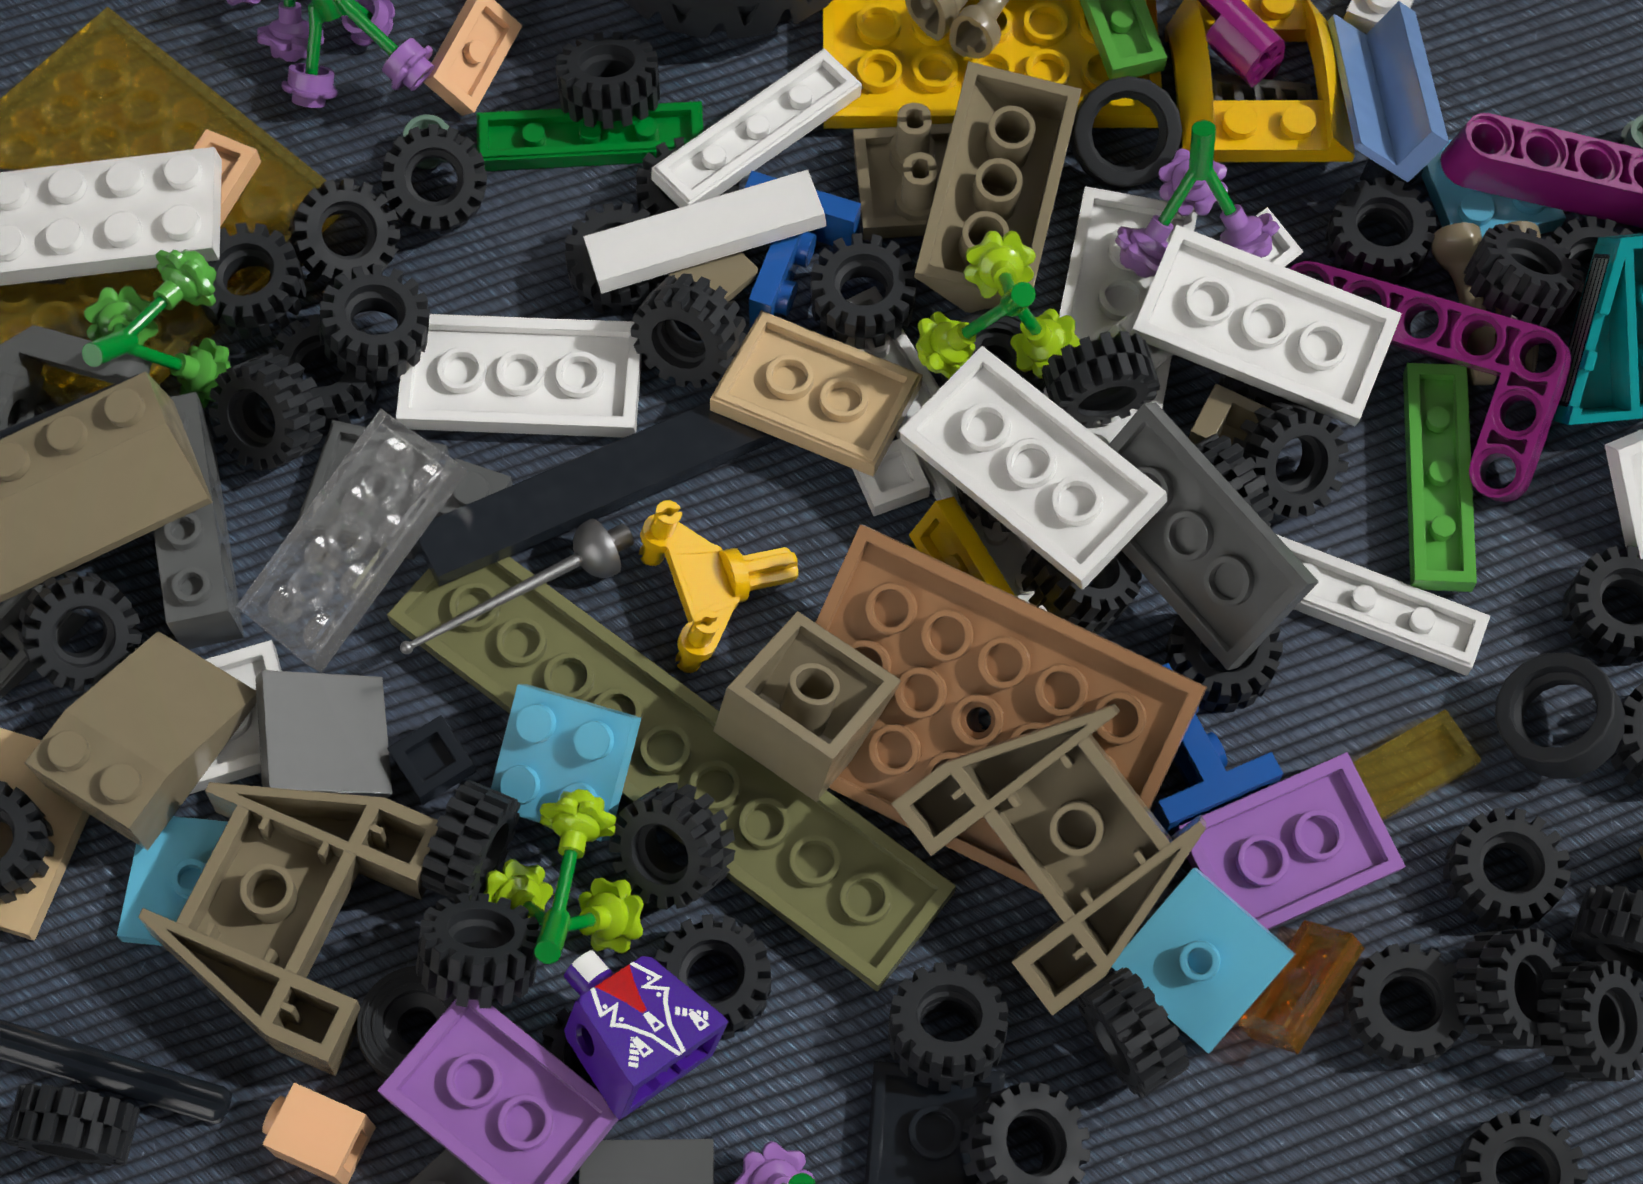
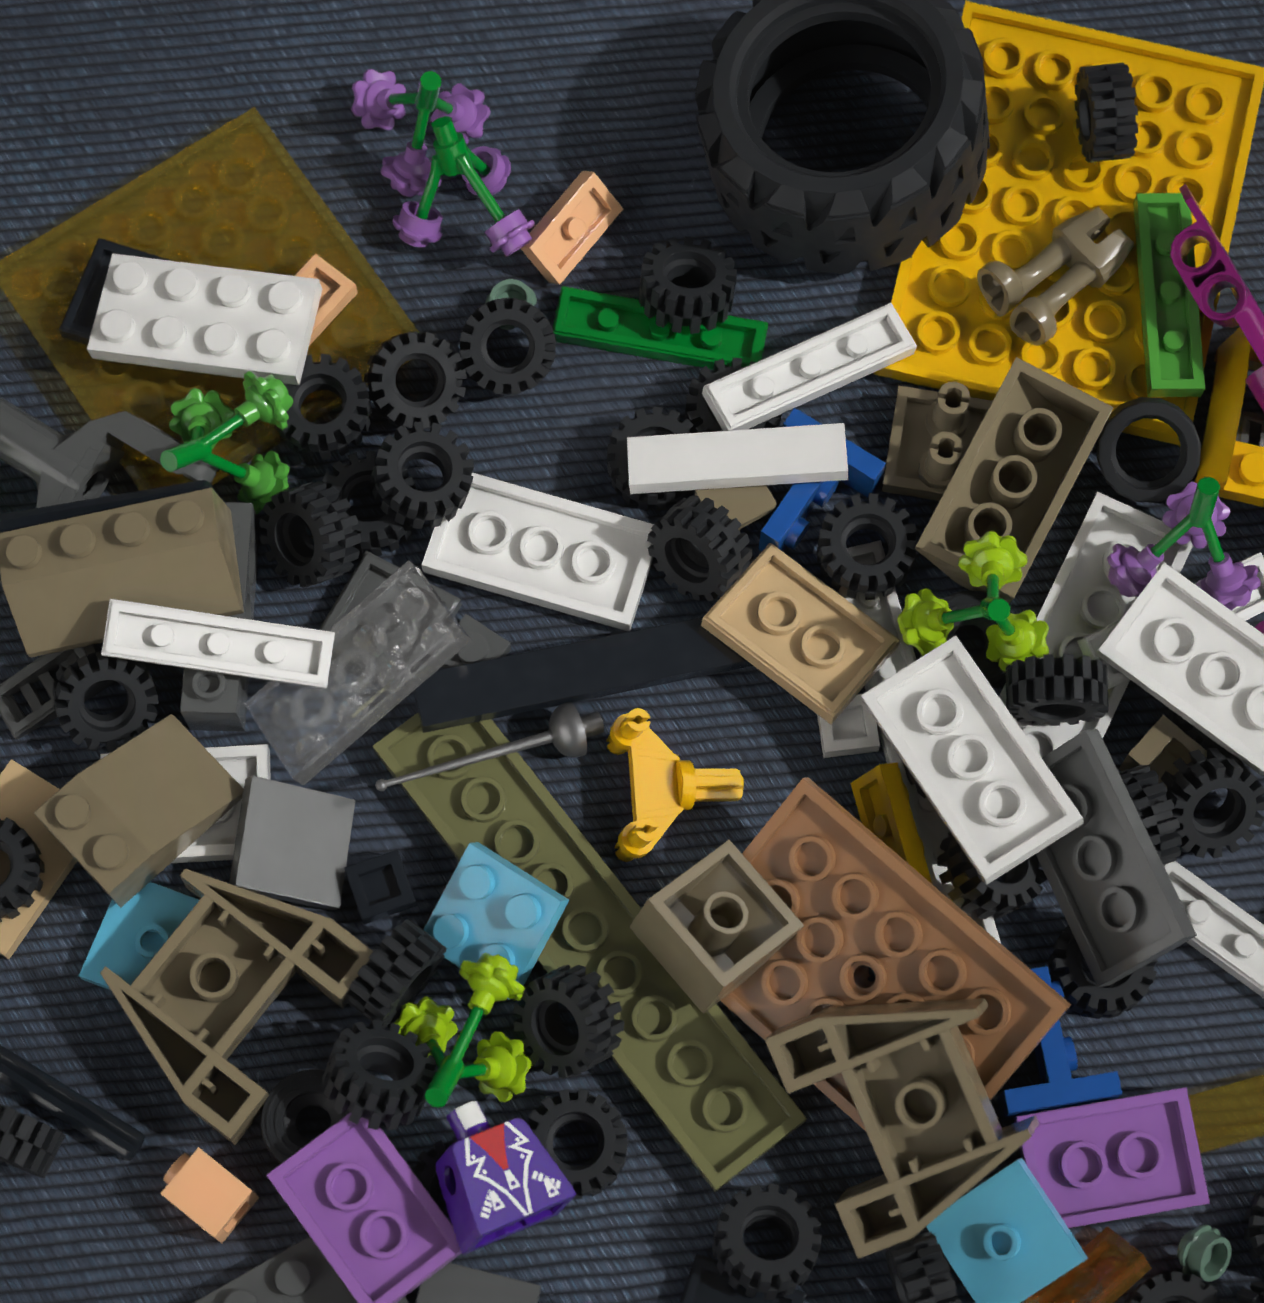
camera: 15 degrees right, 5 degrees up
none -> white tile [101,599,335,689]
none -> sand green plate [1177,1224,1232,1282]

